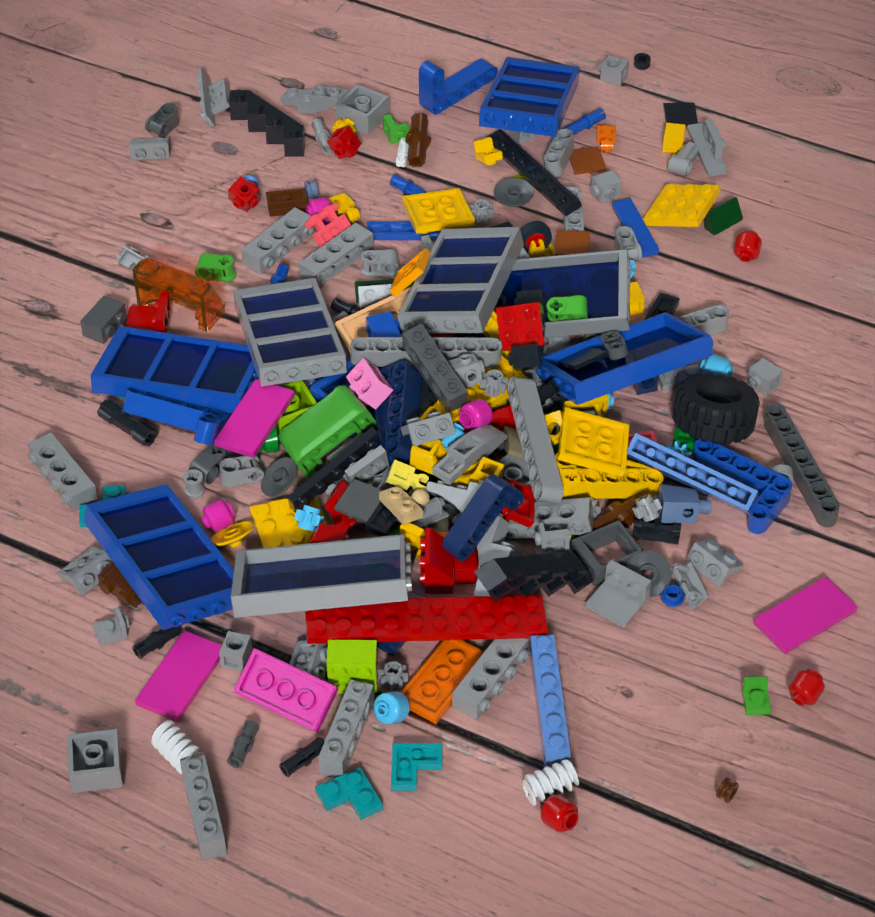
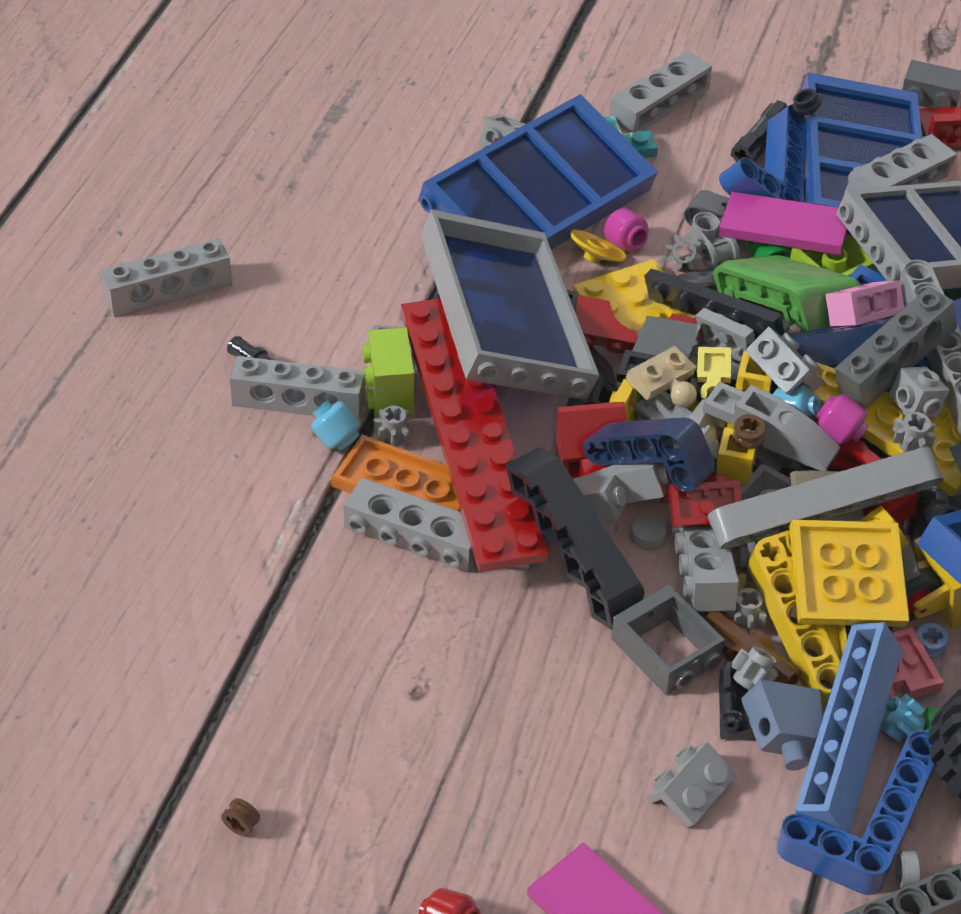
camera: 80 degrees right, 0 degrees up
light grey brick [67,729,123,793] -> none
light grey bracket [93,607,130,647] -> none
black pin [132,627,180,659] -> none
dark pink tile [135,631,222,722] -> none
white piece [151,720,204,774] -> none
light grey bush [183,469,205,499] -> none
light grey brick [219,631,252,672] -> none
dark grey pin [227,720,259,768] -> none
dark pink tile [233,648,339,733] -> none
medium azure gear [294,505,324,532] -> none
teal plate [315,767,383,820] -> none
teal plate [391,743,442,791] -> none
white piece [522,759,579,807] -> none
medium blue brick [529,635,571,768] -> none
light grey bracket [534,522,570,555] -> none
red head [541,795,579,833] -> none
light grey bracket [585,560,651,628] -> none
dark grey dish [626,551,672,597] -> none
blue plate [661,585,685,607] -> none
light grey hinge [672,562,709,611] -> none
bright green bracket [742,676,771,716] -> none
none -> light grey gear [665,233,702,270]
none -> reddish brown bush [733,414,766,449]
none -> black plate [793,89,822,115]
none -> light grey brick [844,134,957,194]

